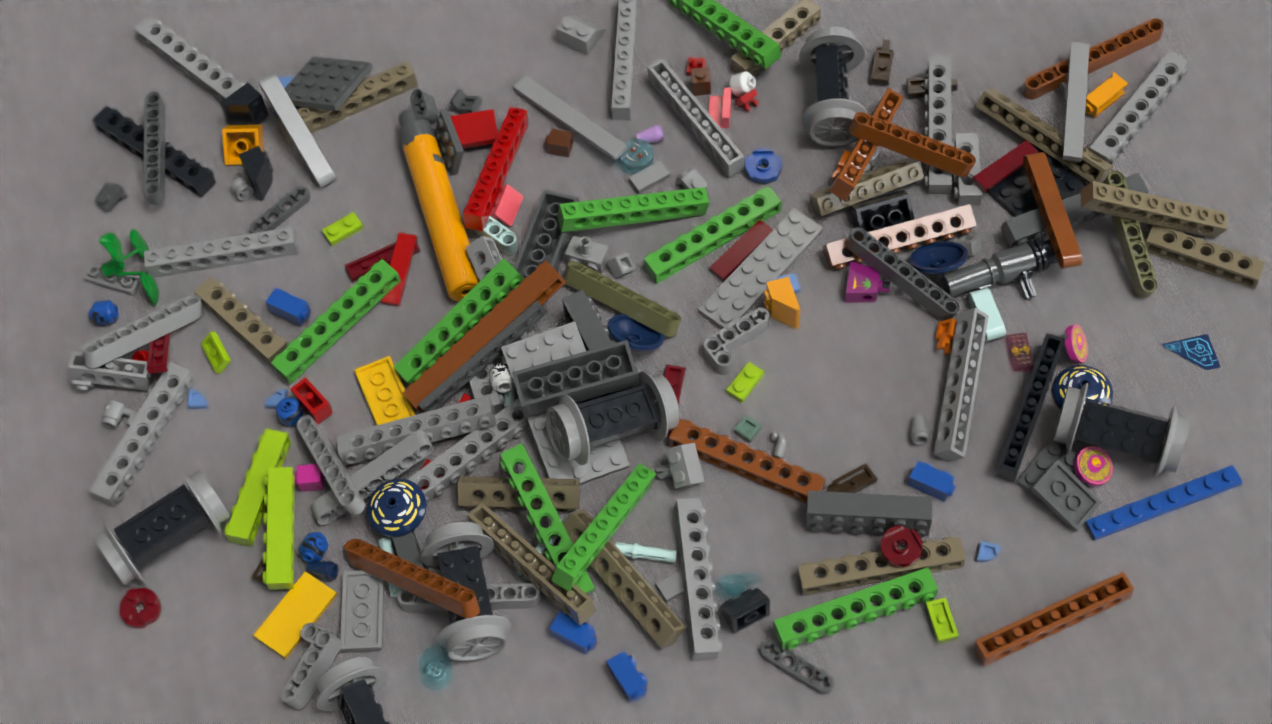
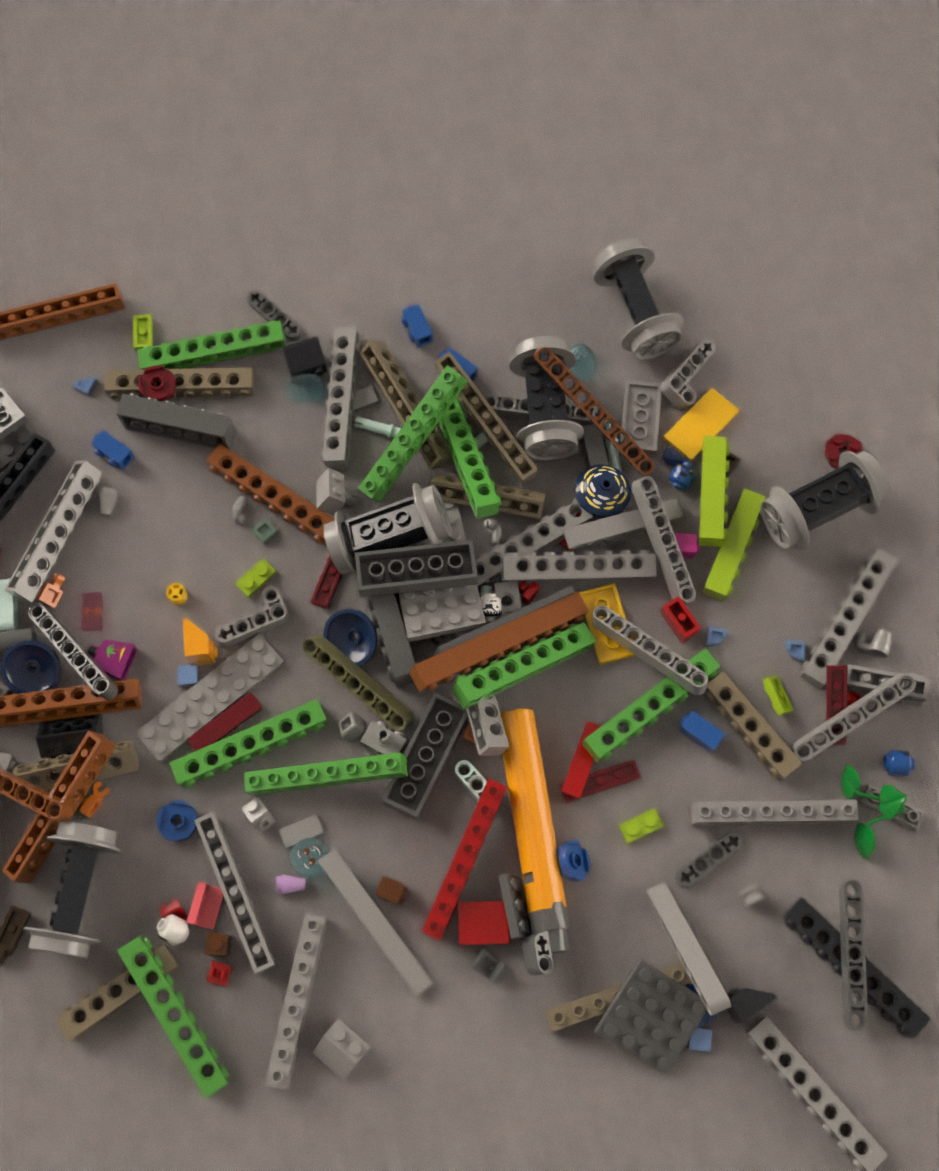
camera: 175 degrees left, 10 degrees up
dark grey bracket [95,183,128,212] -> none
light orange slope [222,125,264,165] -> none
black slope [239,146,274,202] -> none
blue head [276,397,304,426] -> none
coral panel [490,184,523,226] -> none
dark brown hinge [827,463,877,493] -> none
none -> clear pink tile [81,592,102,632]
none -> yellow wheel [166,583,188,605]
none -> blue plate [557,840,590,882]
none -> light grey beam [593,605,708,695]

